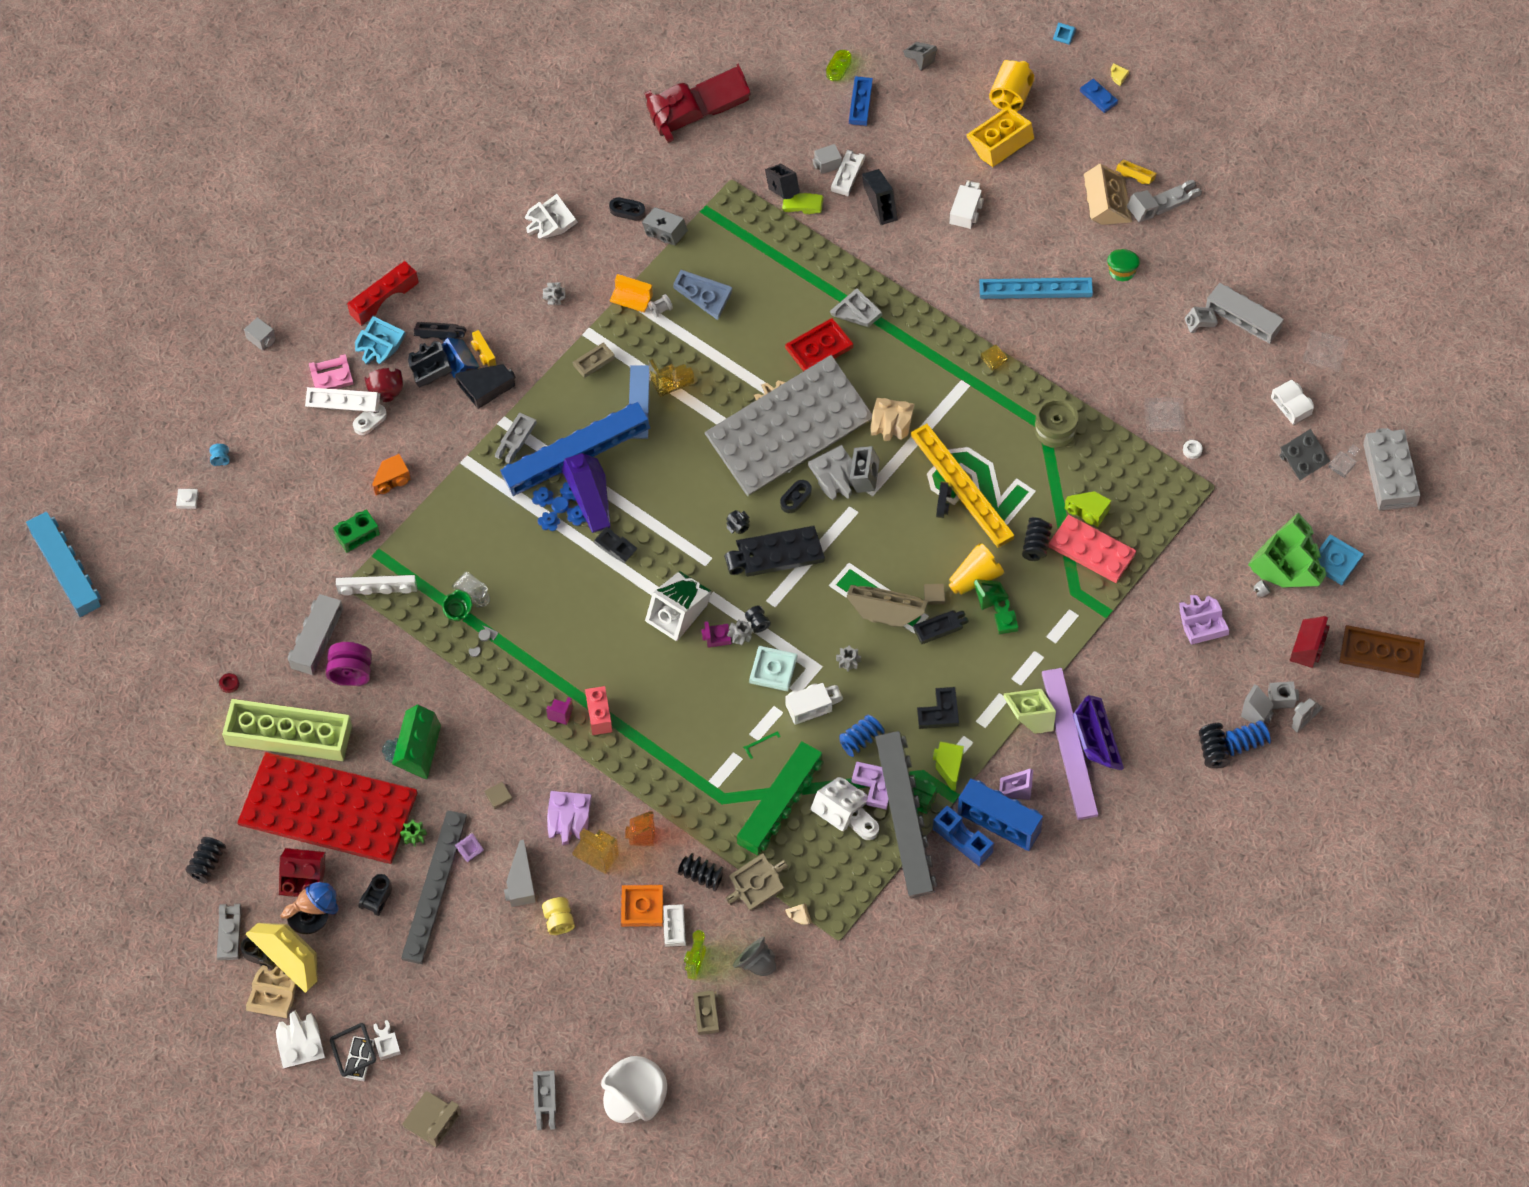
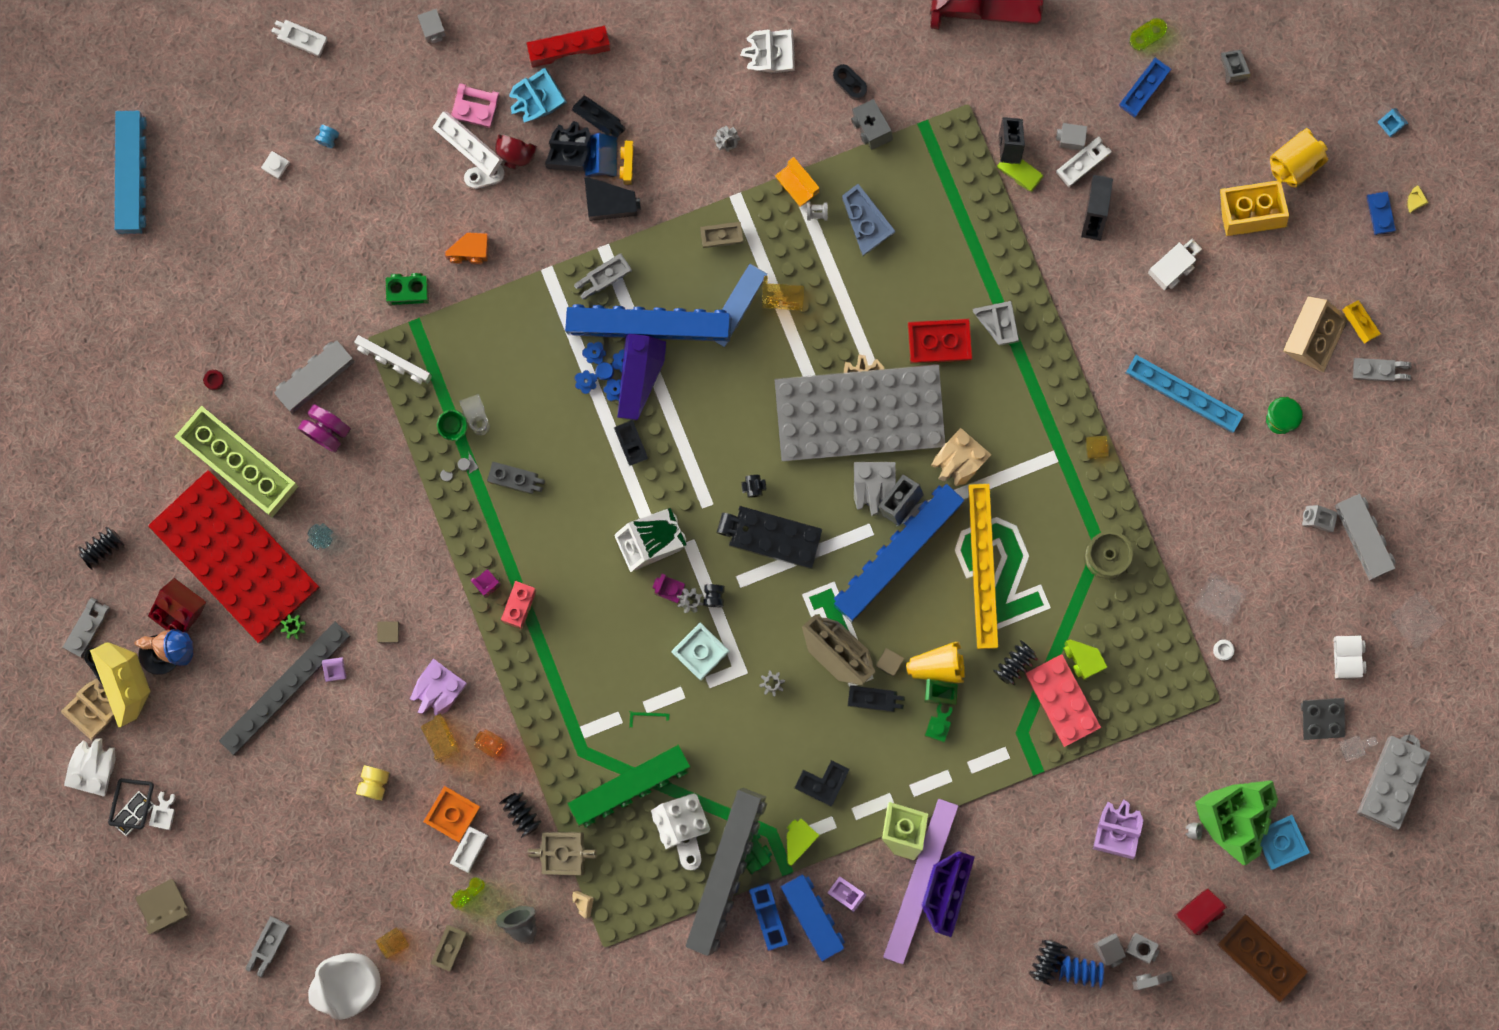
camera: 30 degrees right, 20 degrees up
black piece [358,874,392,916] -> none
green slope [392,704,441,779] -> none
light grey slope [504,840,536,907] -> none
black plate [780,480,812,513] -> none
white brick [786,683,843,725] -> none
blue piece [839,715,885,757] -> none
lavender plate [852,762,889,809] -> none
black plate [936,481,952,518] -> none
light grey brick [1127,190,1160,222] -> none
none -> white hinge [271,20,328,57]
none -> clear yellow panel [375,927,409,959]
none -> dark grey hinge [487,462,545,494]
none -> blue brick [834,484,964,623]

